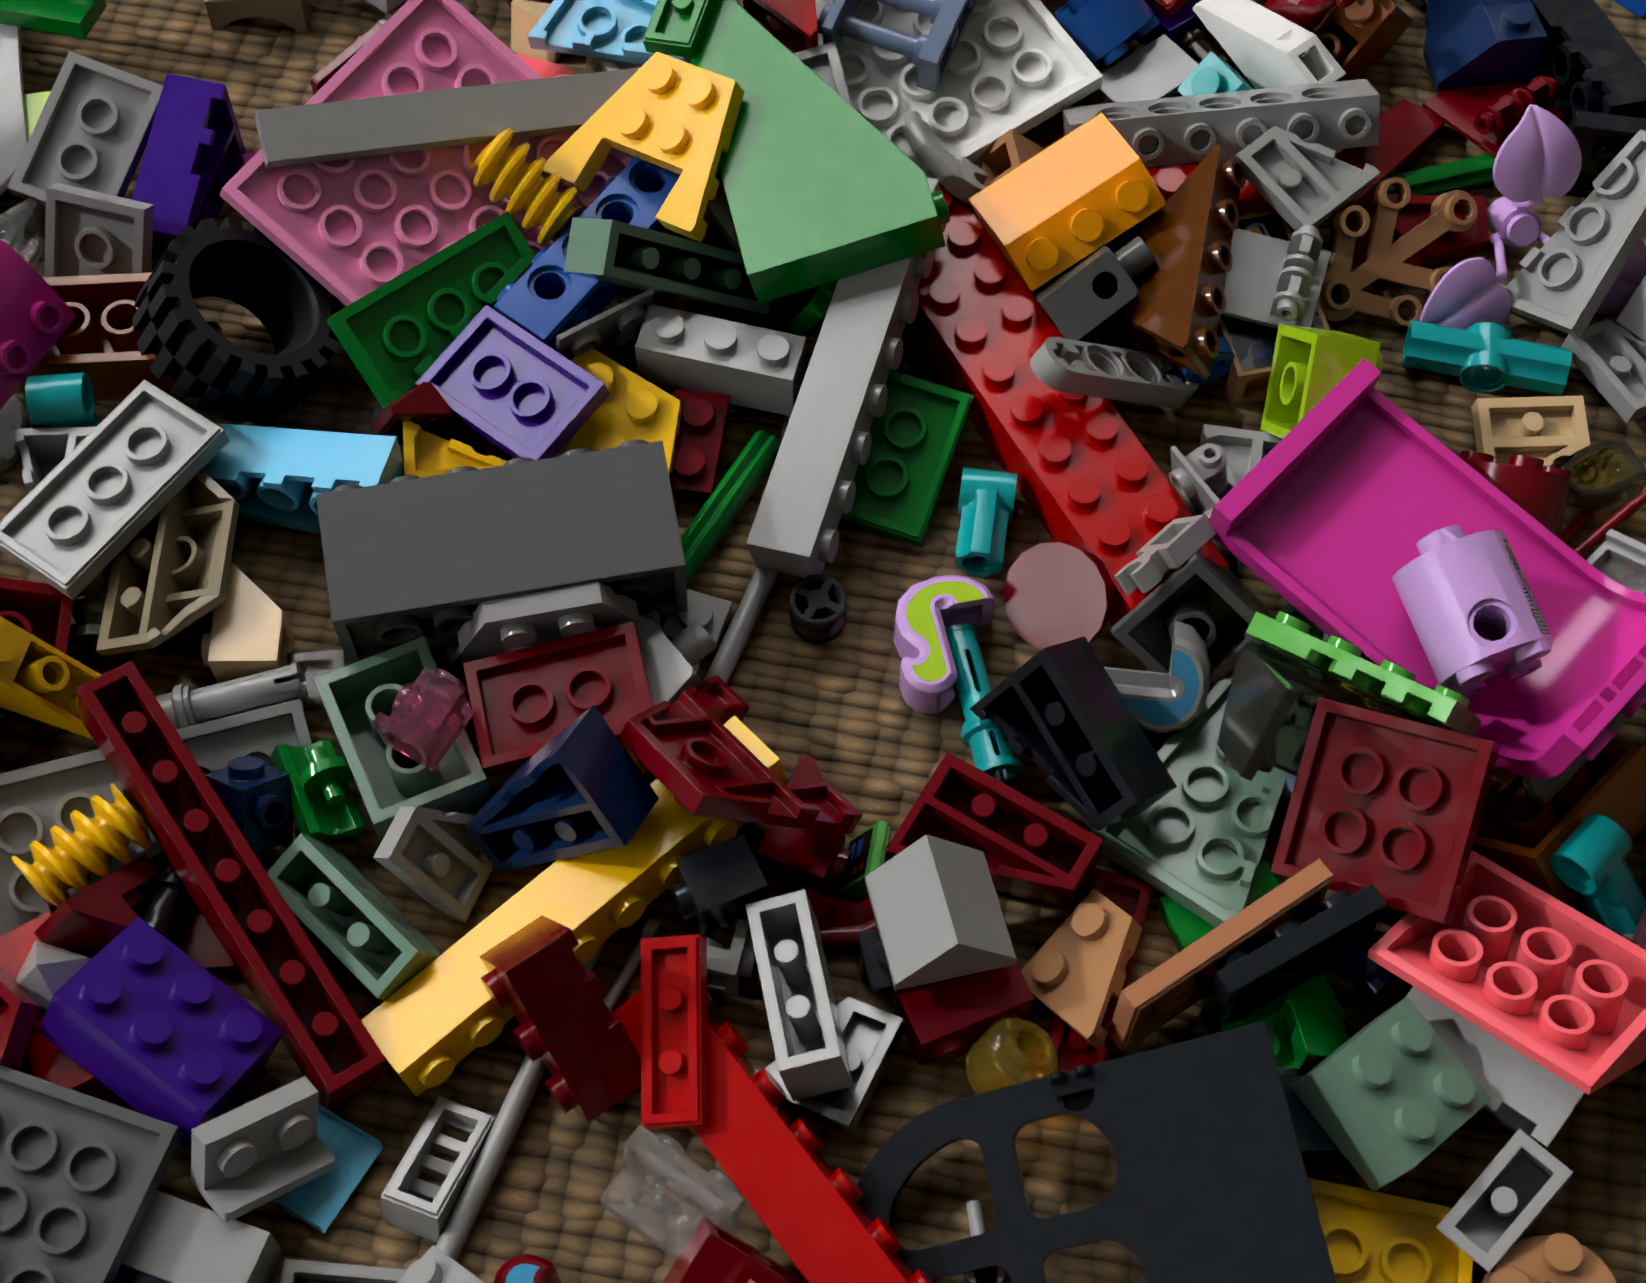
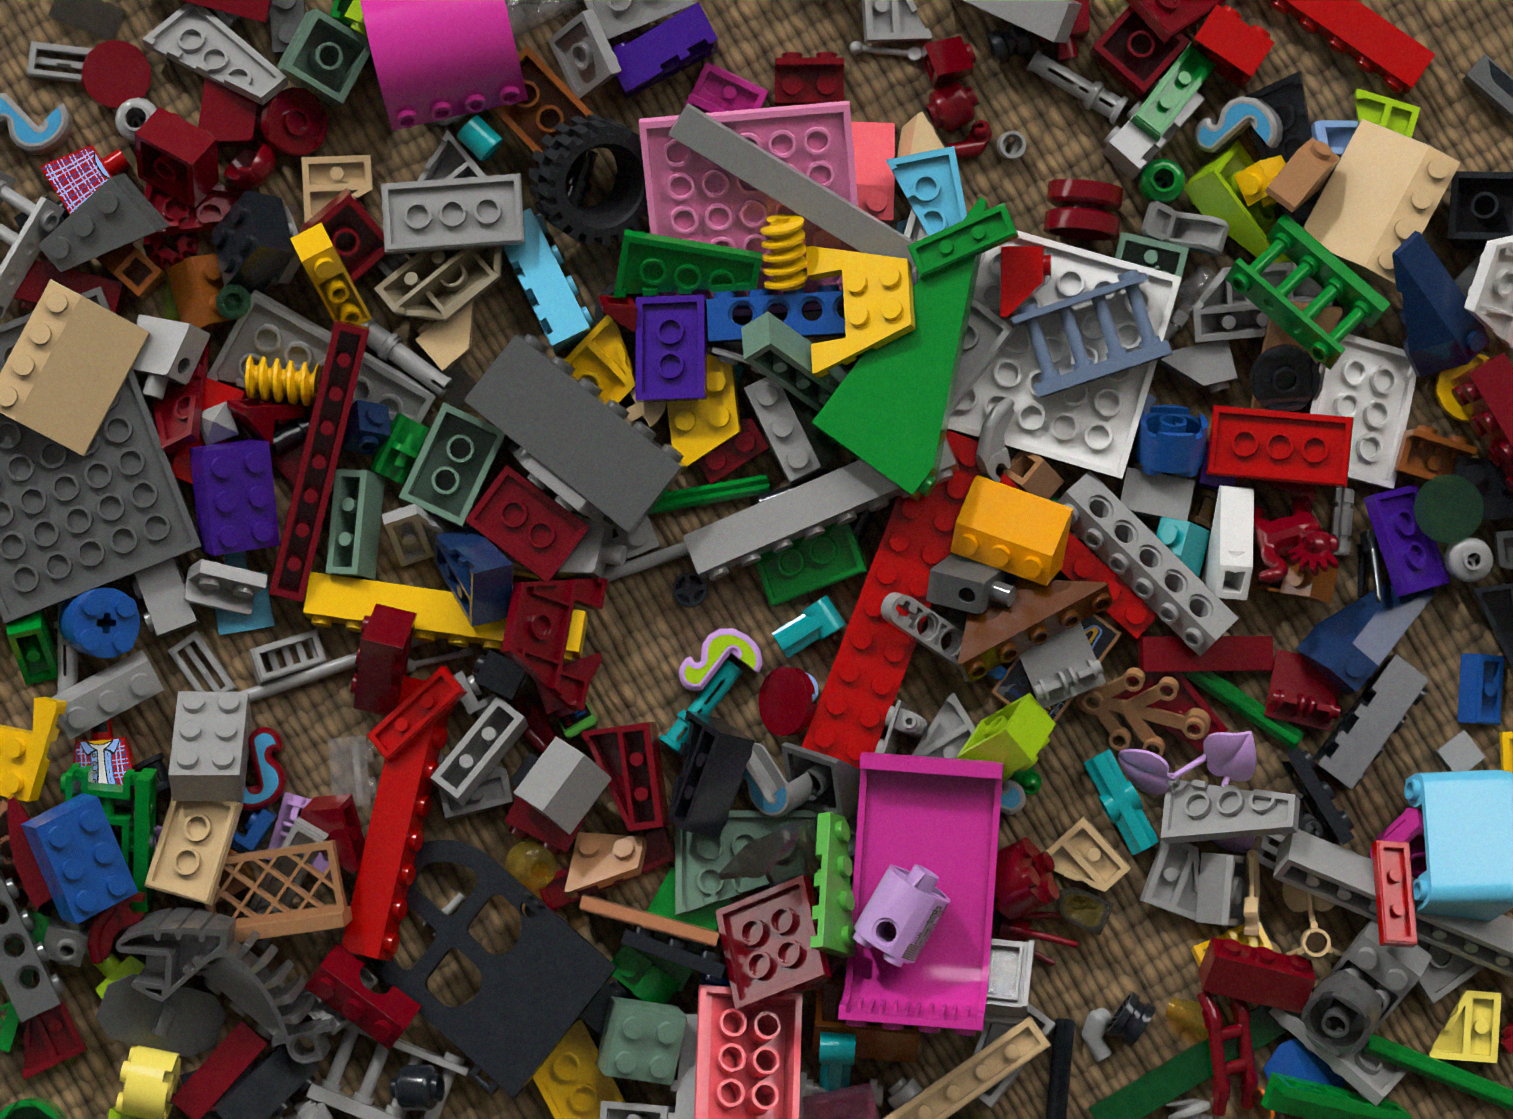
camera: 40 degrees right, 25 degrees up
clear pink brick [373,668,473,771] -> none
light grey plate [1114,514,1217,595] -> none
light grey wing [1236,126,1381,231] -> none

